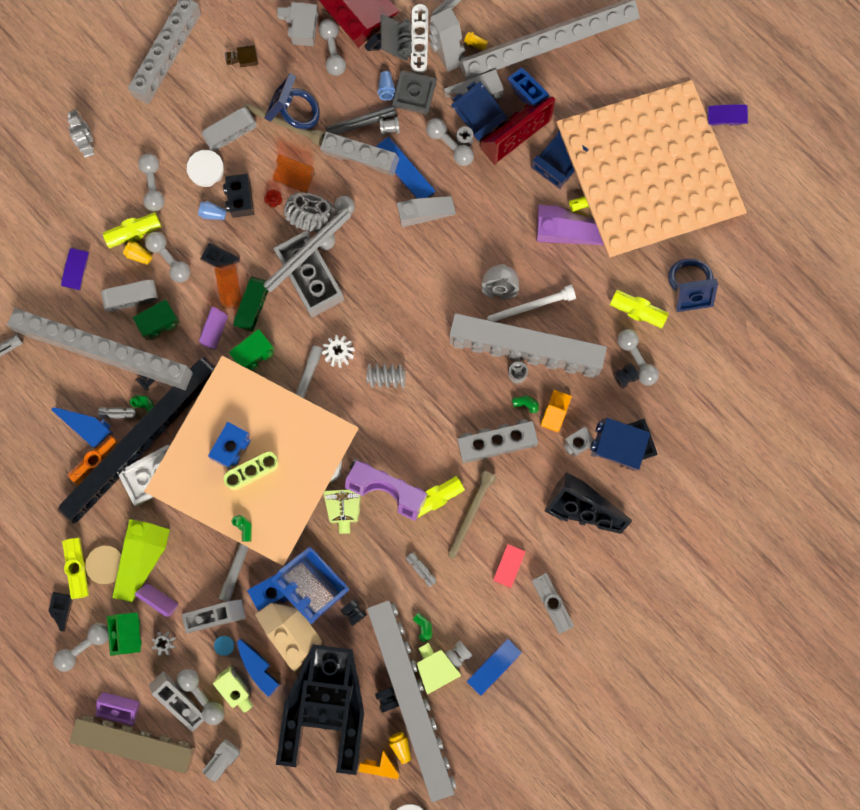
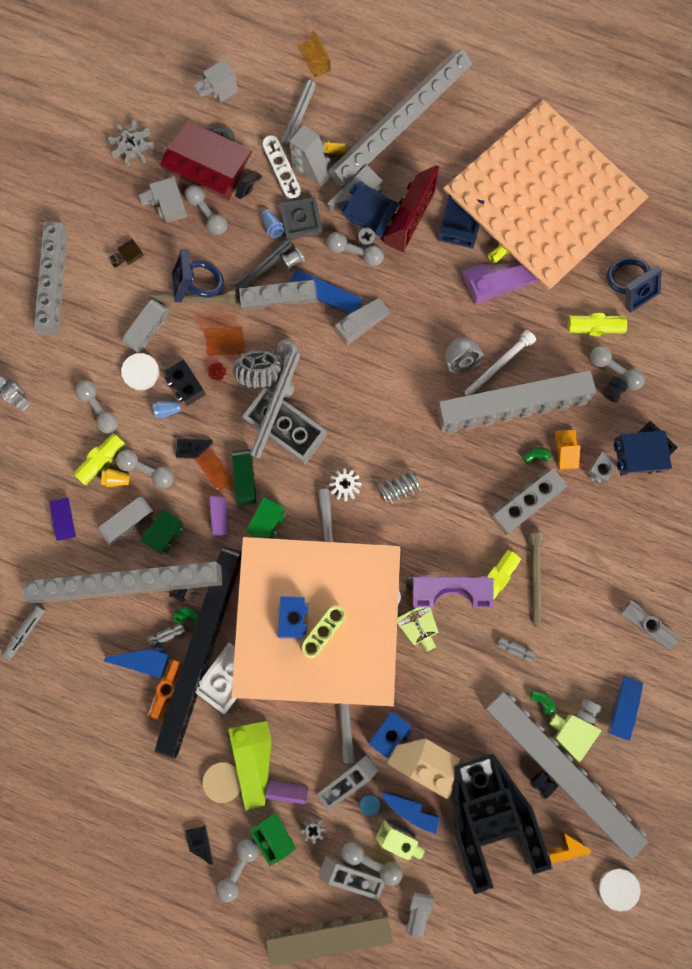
camera: 25 degrees left, 0 degrees up
neon yellow piece [62,538,89,599] -> none
medium lavender slope [95,692,140,726] -> none
green arm [231,515,252,542] -> none
window [271,547,350,624] -> none
black wheel [340,599,367,626] -> none
dark grey hinge [381,14,412,61] -> none
yellow cone [389,732,412,764] -> none
coral tile [493,544,526,588] -> none
blue slope [507,68,550,107] -> none
light grey wheel [508,361,528,384] -> none
black wedge [544,472,632,534] -> none
dark purple slope [708,104,748,126] -> none

